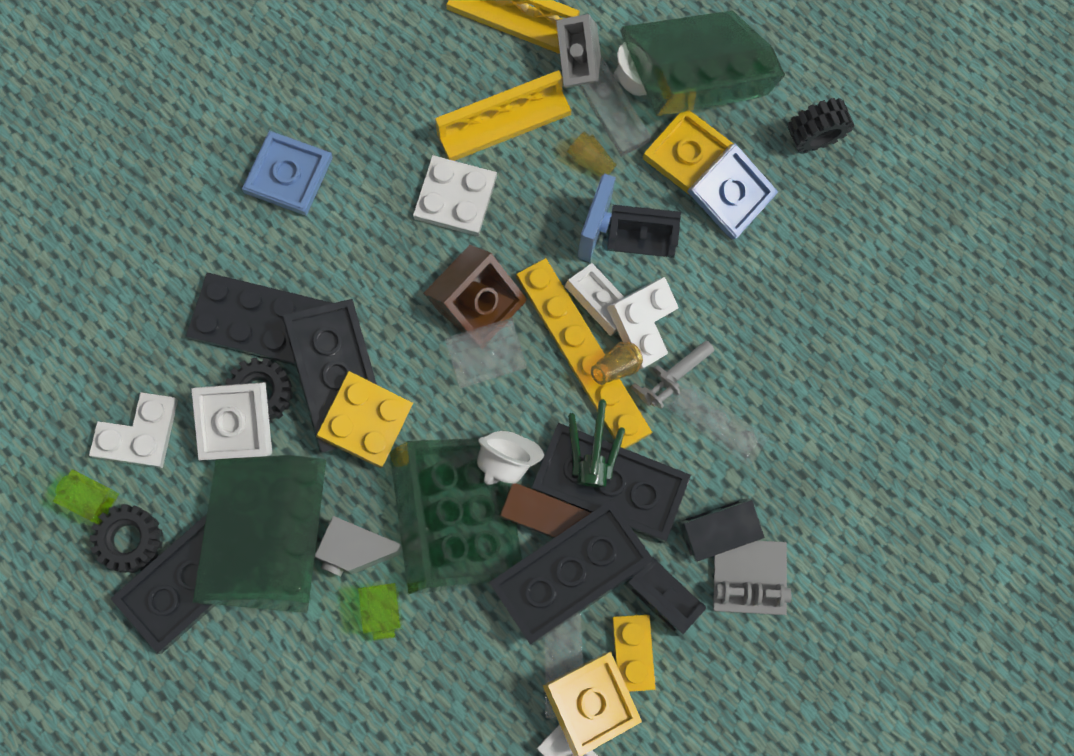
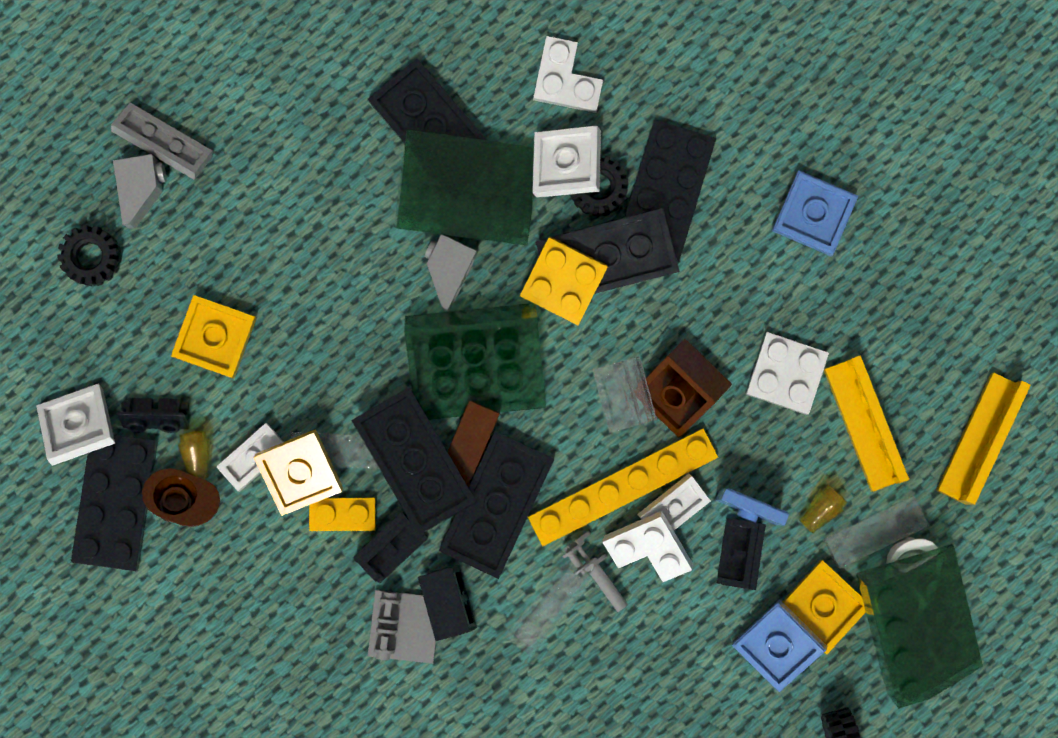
camera: 100 degrees right, 10 degrees up
clear neon green brick [53,469,119,525] -> none
black tyre [89,504,163,573] -> none
clear neon green brick [358,583,403,641] -> none
white piece [477,431,544,485] -> none
light grey slope [556,14,601,88] -> none
dark green plant [568,399,625,488] -> none
clear yellow cone [591,342,643,385] -> none

